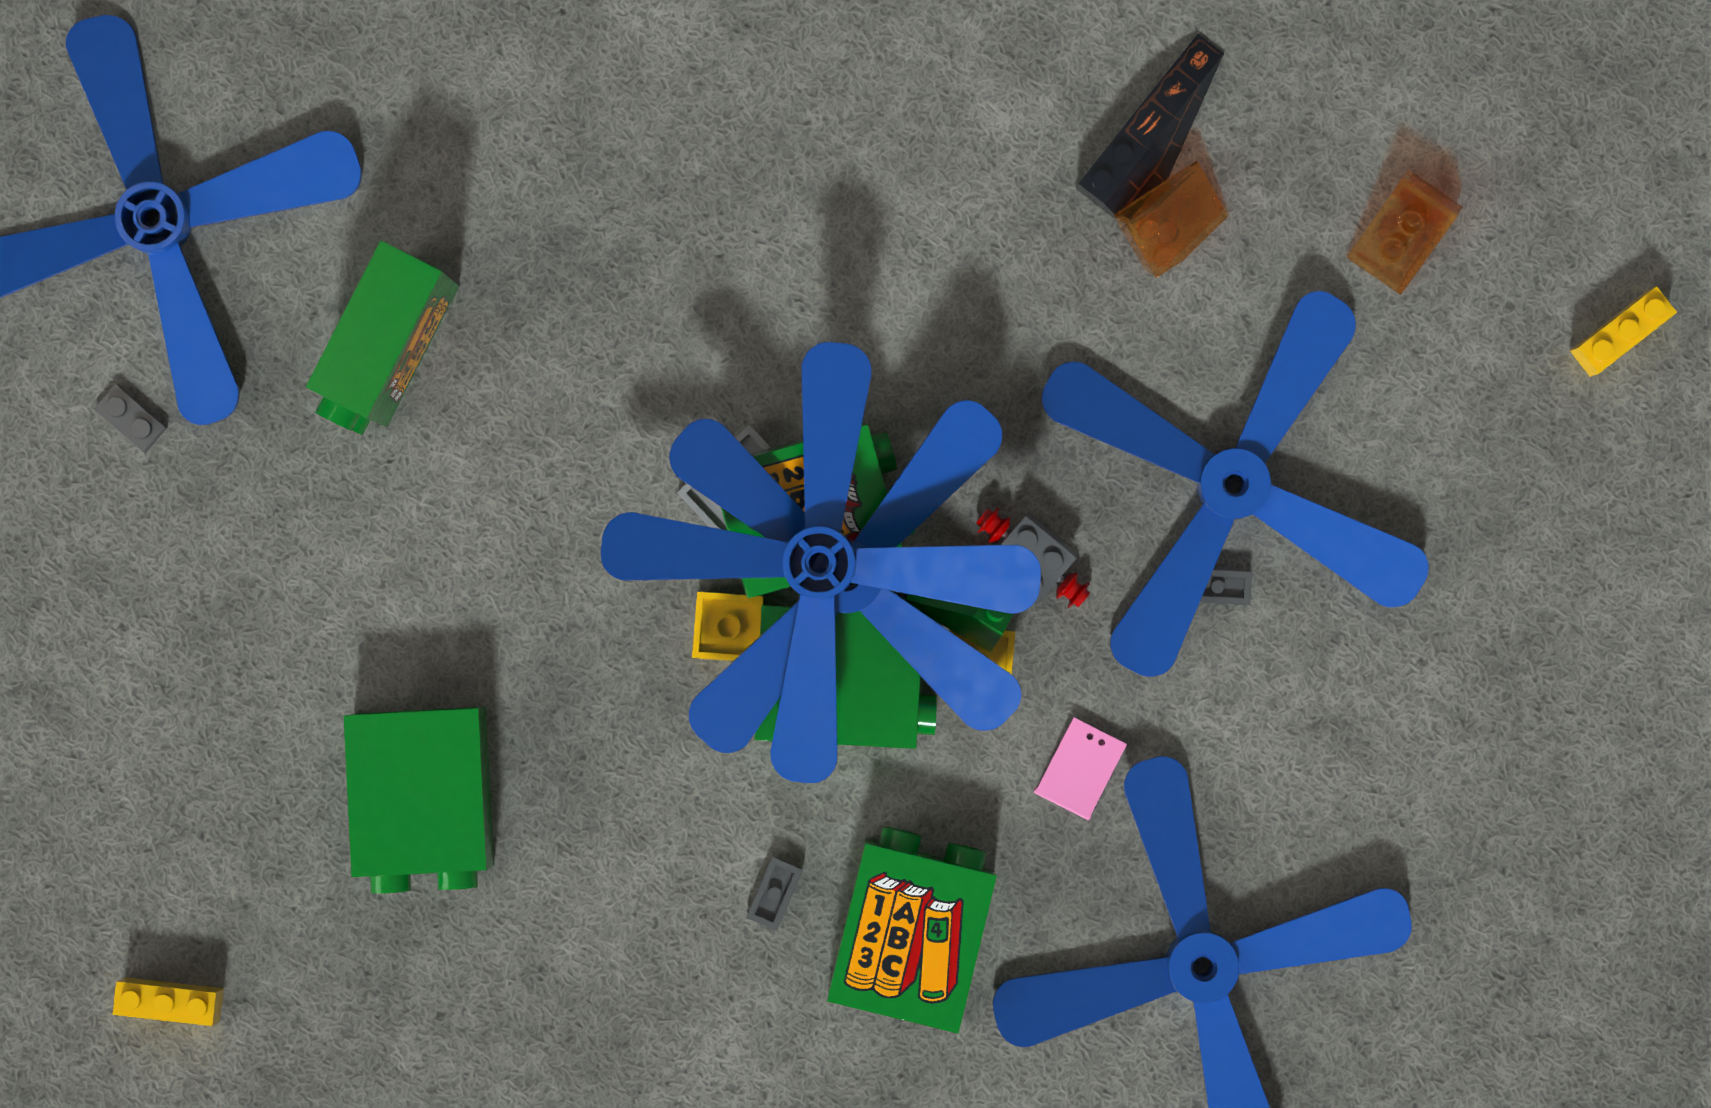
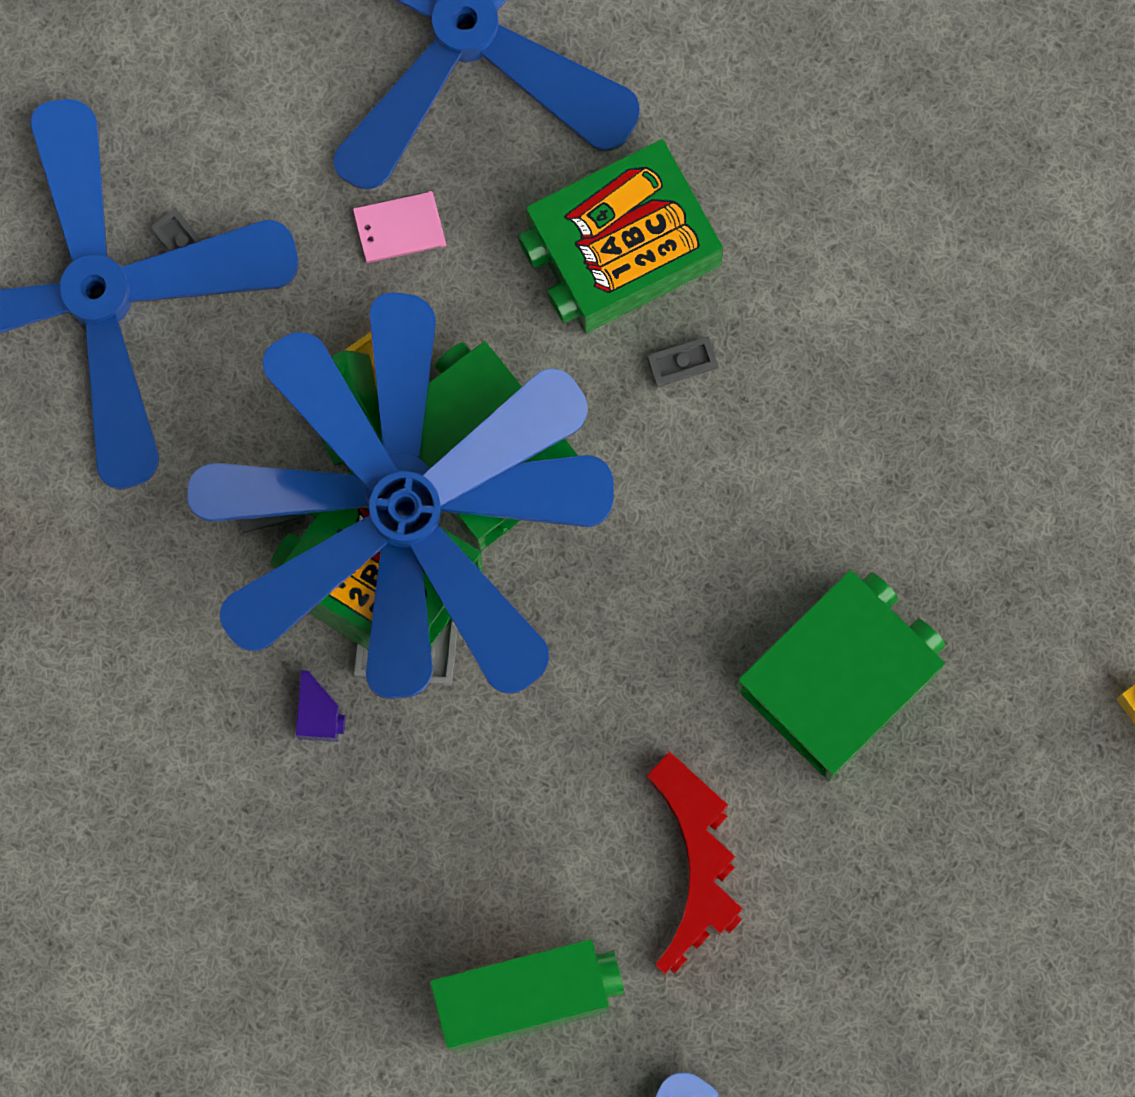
camera: 130 degrees left, 10 degrees down
yellow plate [692,592,764,661] -> none
dark grey plate [976,507,1091,608] -> none
none -> dark purple slope [296,670,346,742]
none -> red arch [647,751,743,975]

